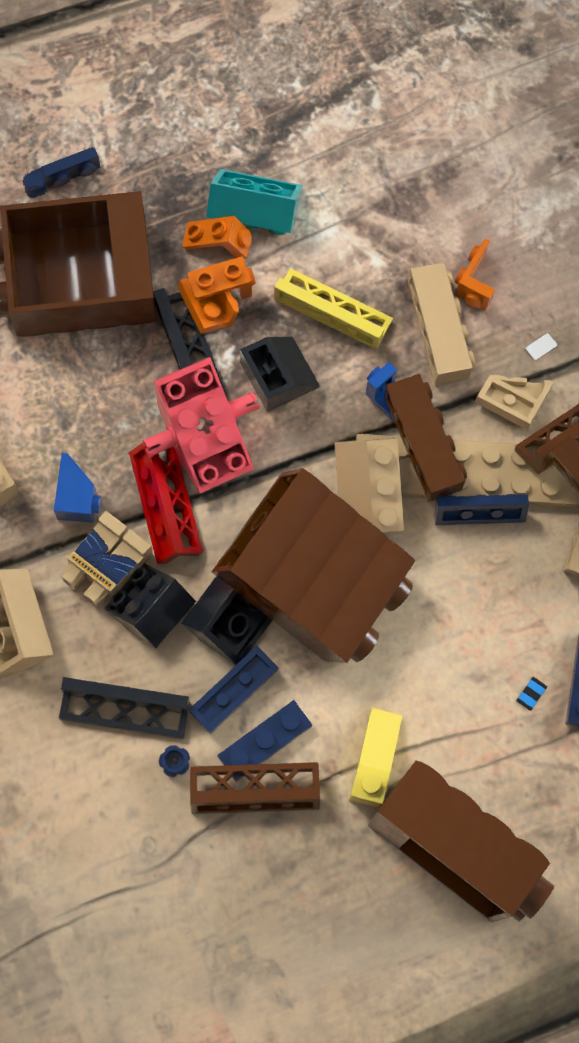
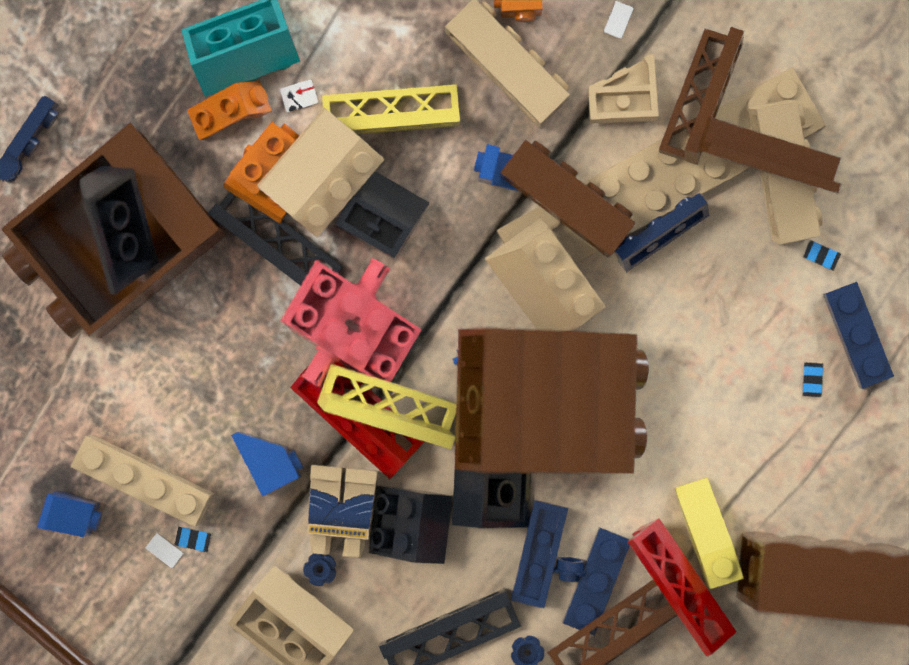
camera: 25 degrees left, 15 degrees up
none -> black slope [79,166,158,295]
none -> tan slope [257,108,385,238]
none -> white sticker [280,79,318,112]
none -> dark blue plate [303,554,337,586]
none -> light yellow fence [317,364,456,449]
none -> dark blue plate [553,557,586,582]
none -> red fence [628,518,737,657]

